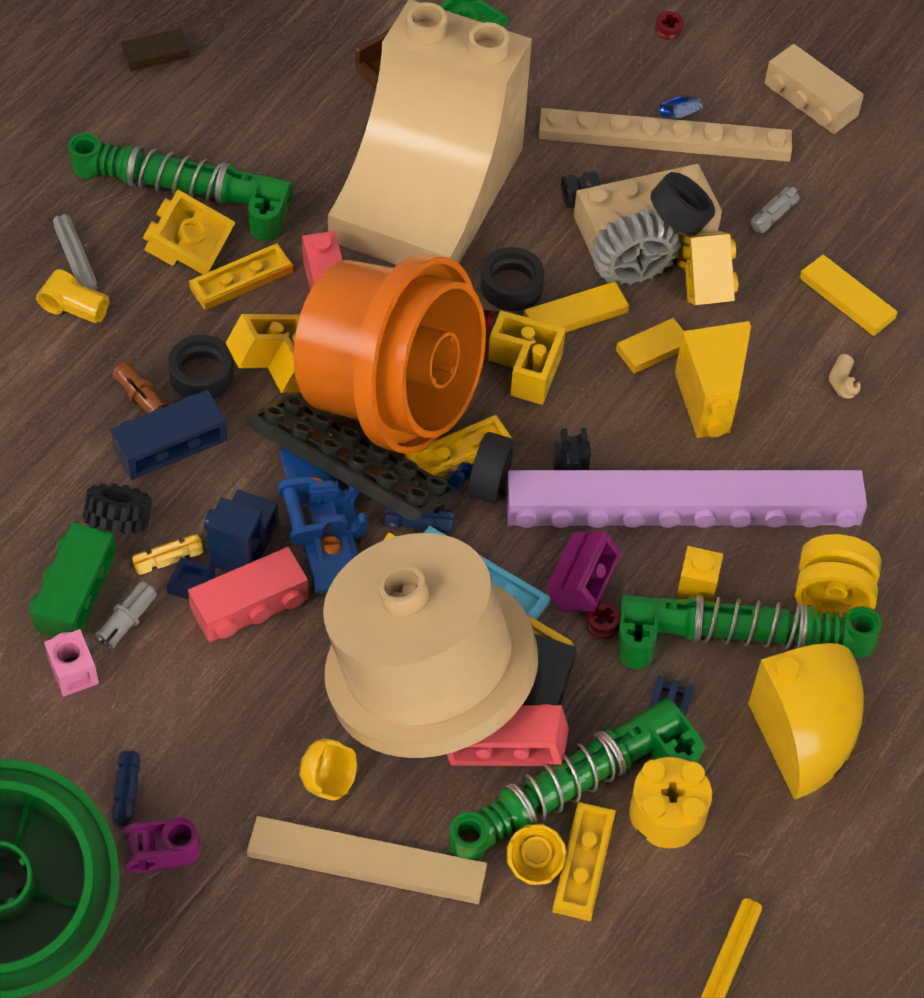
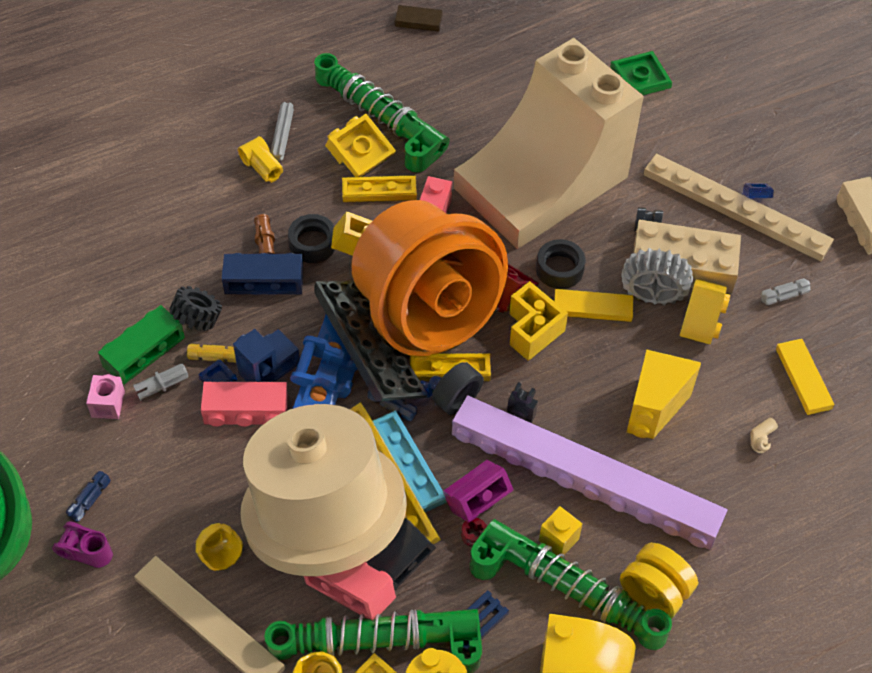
camera: 30 degrees right, 0 degrees up
yellow tile [616,318,684,374] -> none
black tyre [650,172,715,235] -> none
dark red bush [655,11,684,40] -> none

